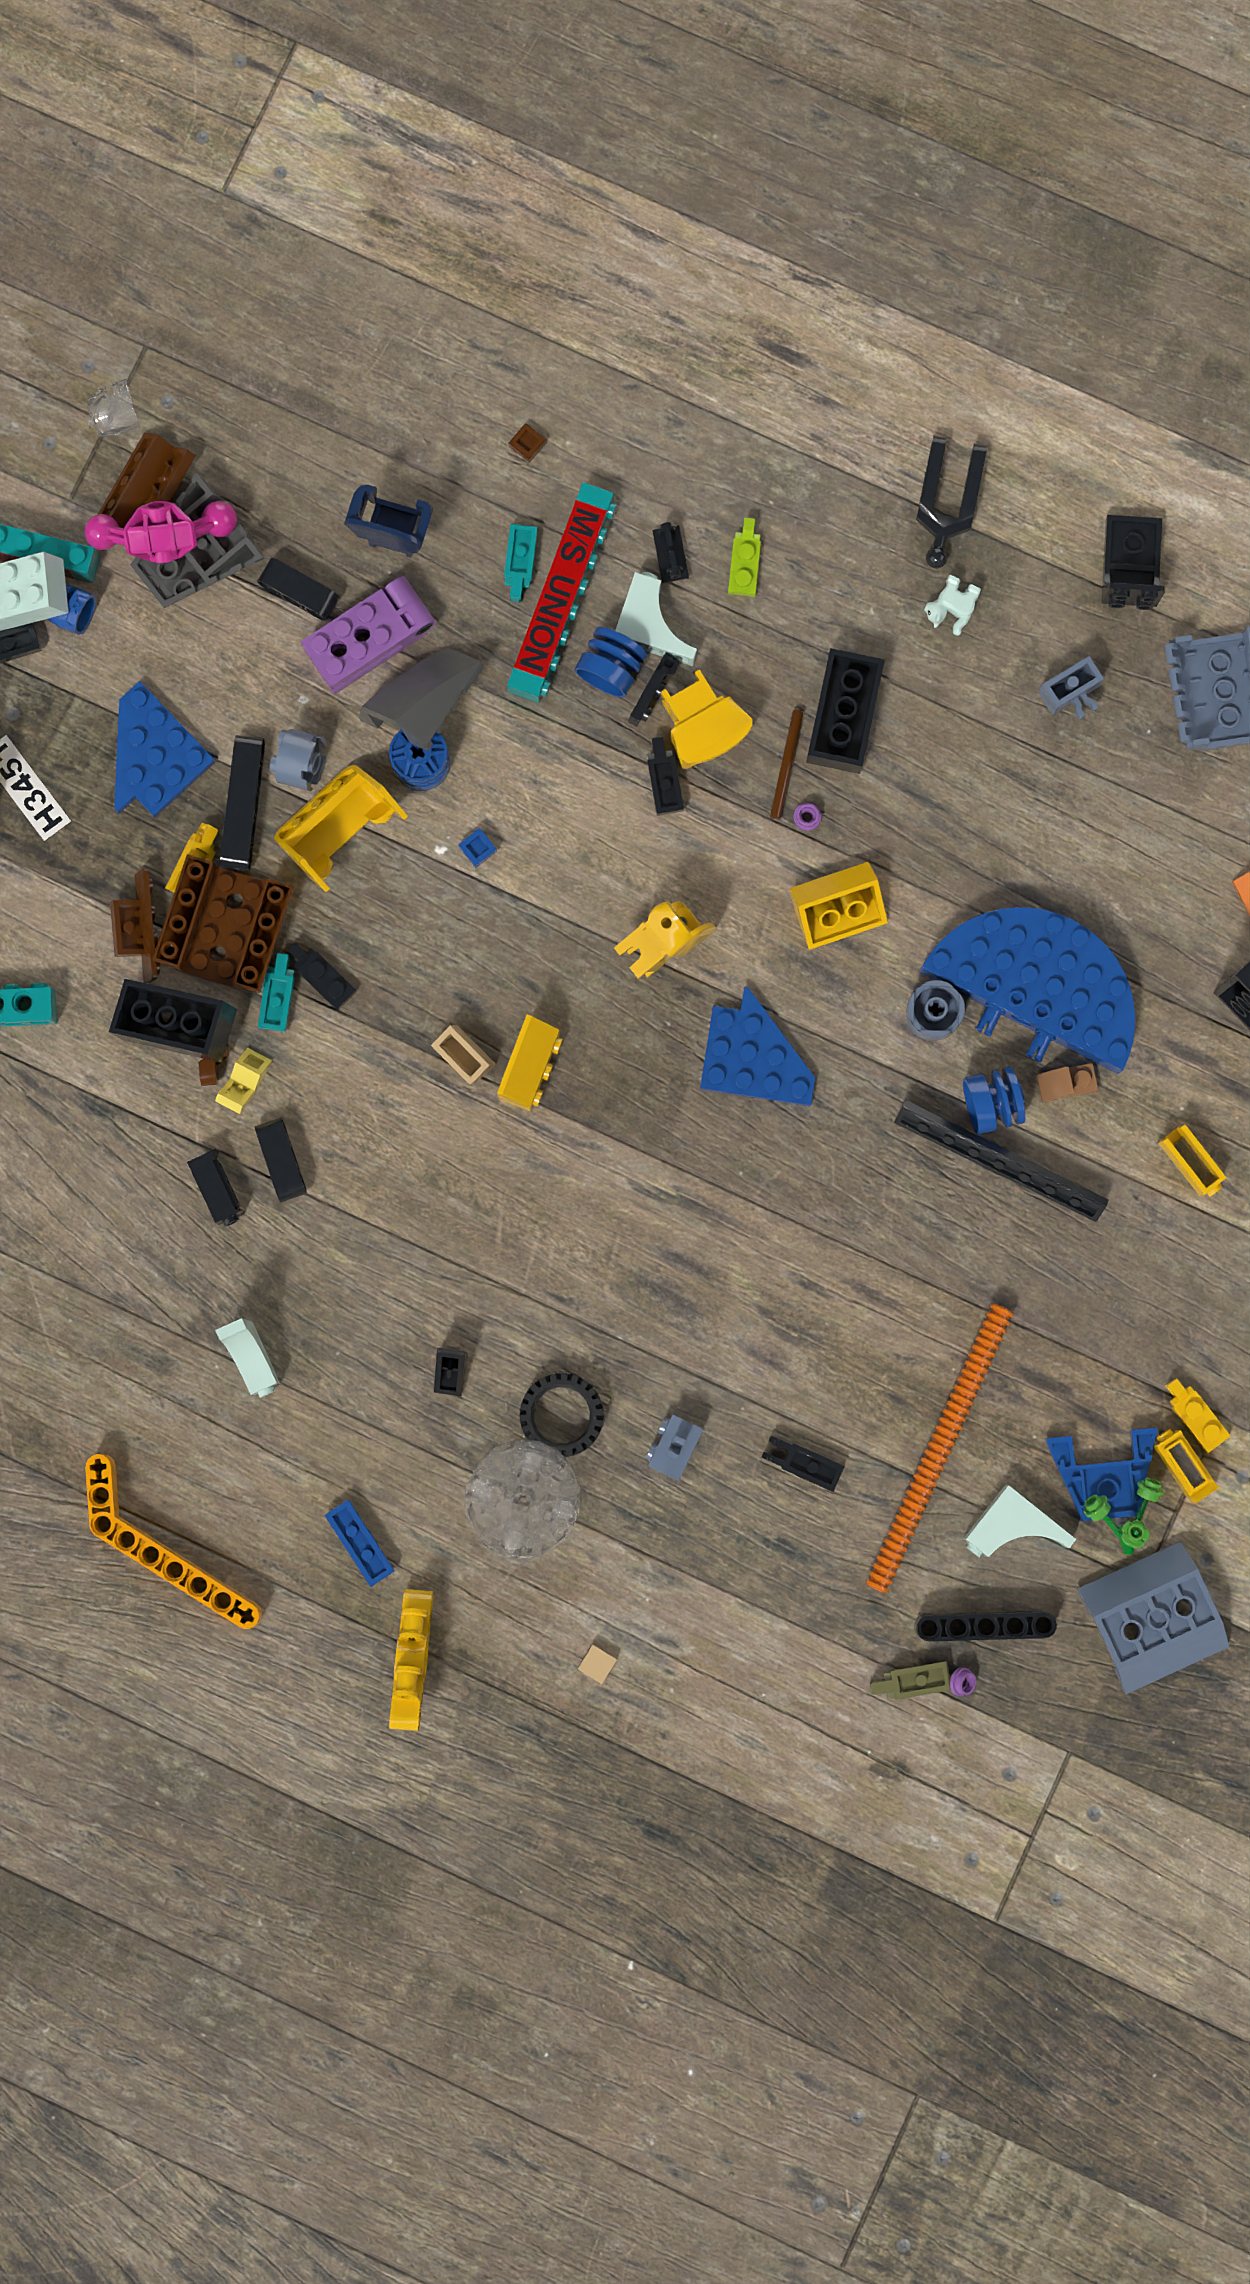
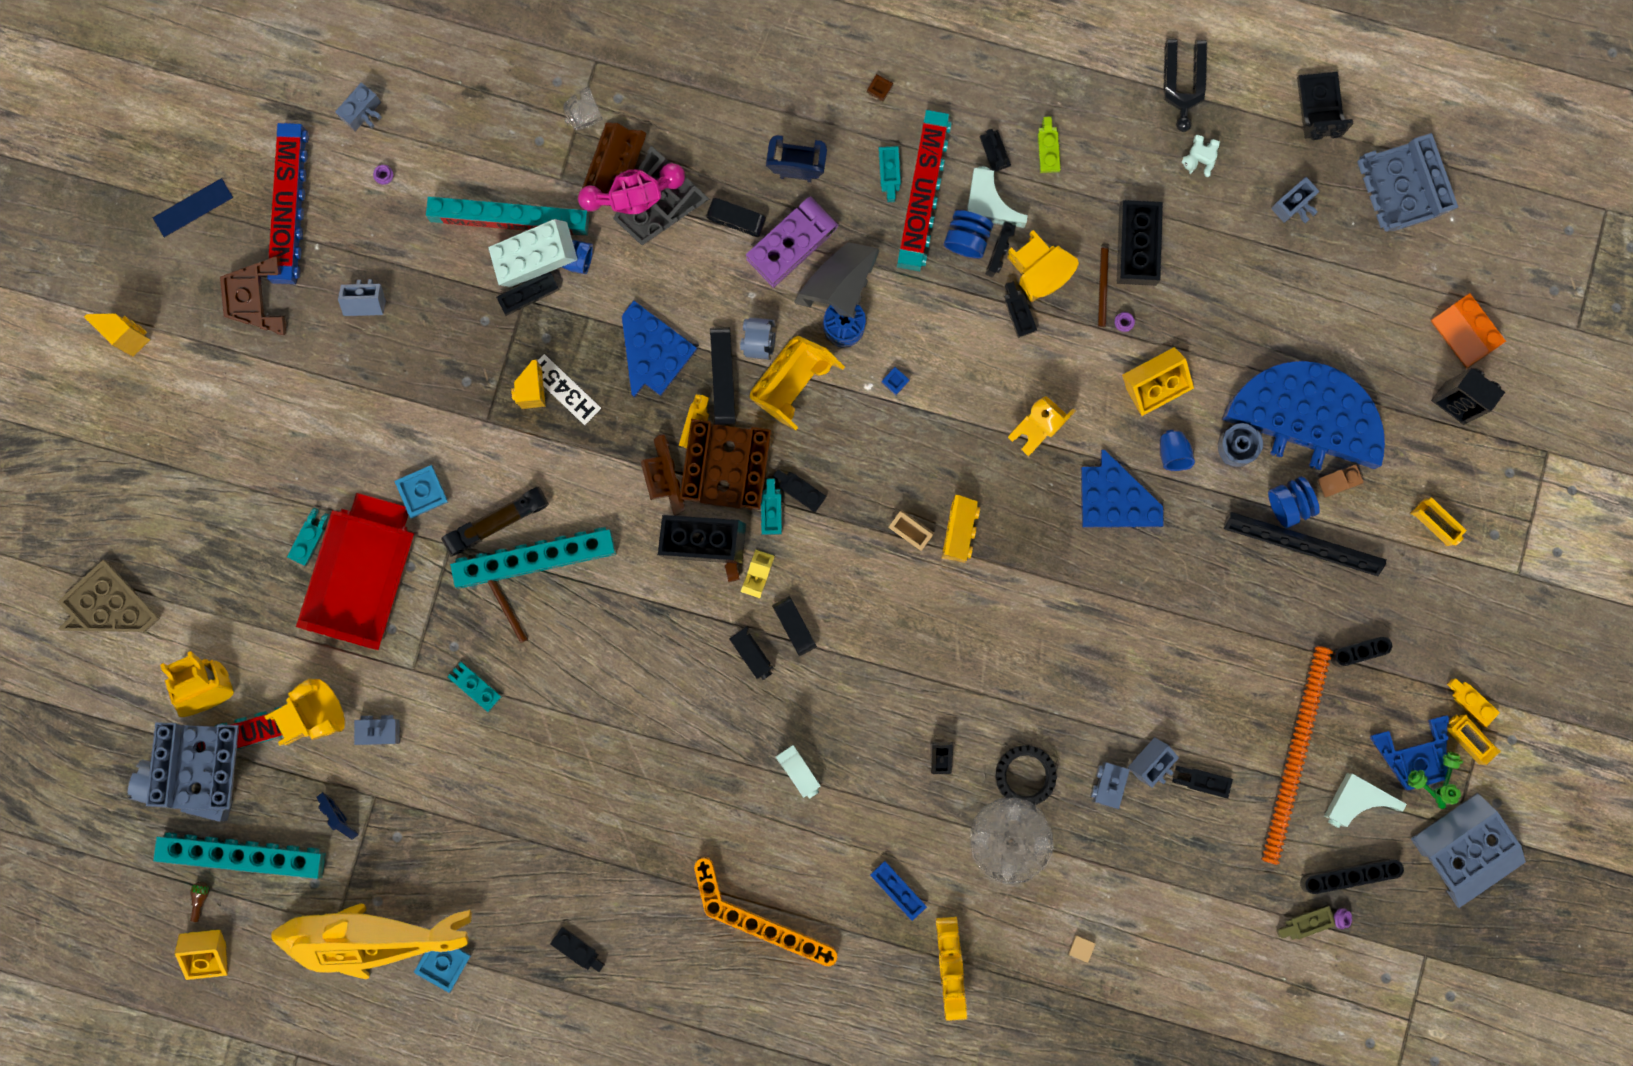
camera: 15 degrees left, 0 degrees up
none -> sand blue brick [1128,737,1179,788]
none -> blue helmet [1160,430,1195,471]
none -> black beam [1330,637,1393,667]

